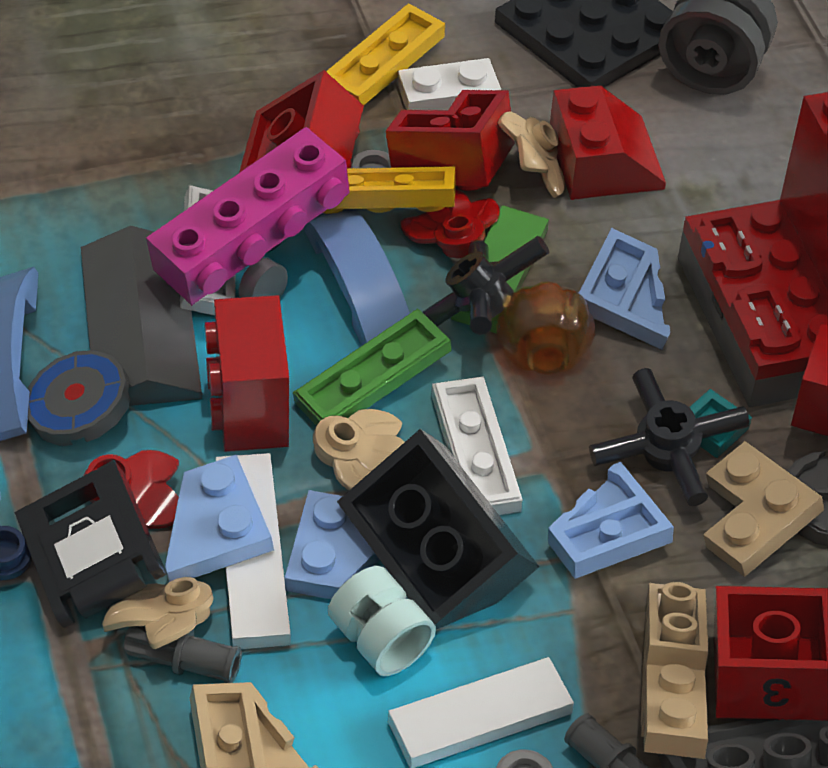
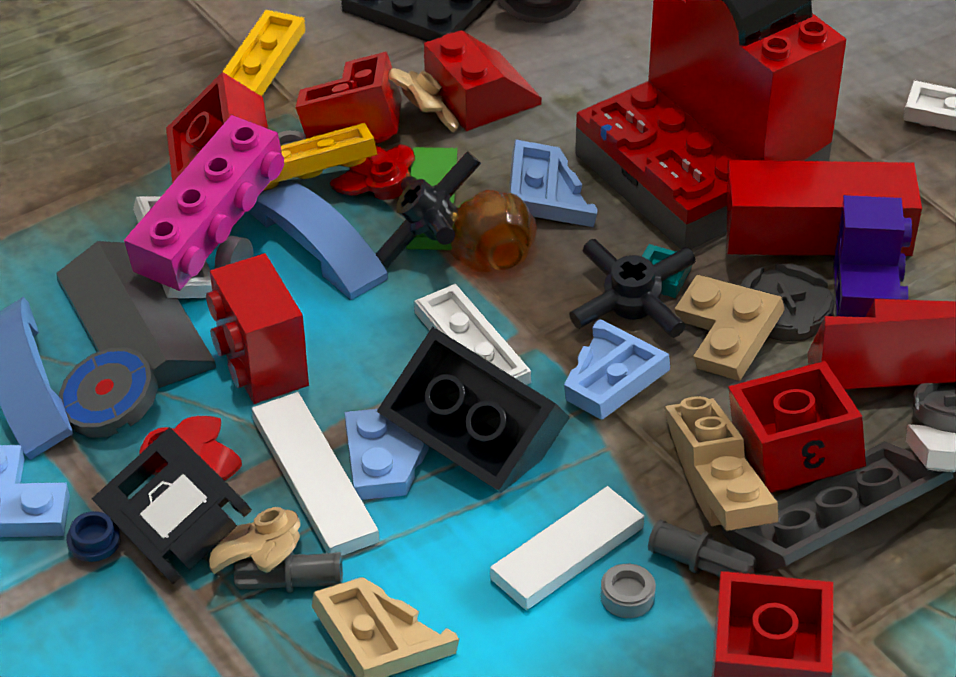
camera: 15 degrees left, 5 degrees down
light blue wing [165,454,274,582] -> none
bright green tile [293,308,452,426] -> none
tan plate [313,409,404,490] -> none
light aqua wheel [328,566,436,676] -> none
white plate [397,58,501,110] -> none

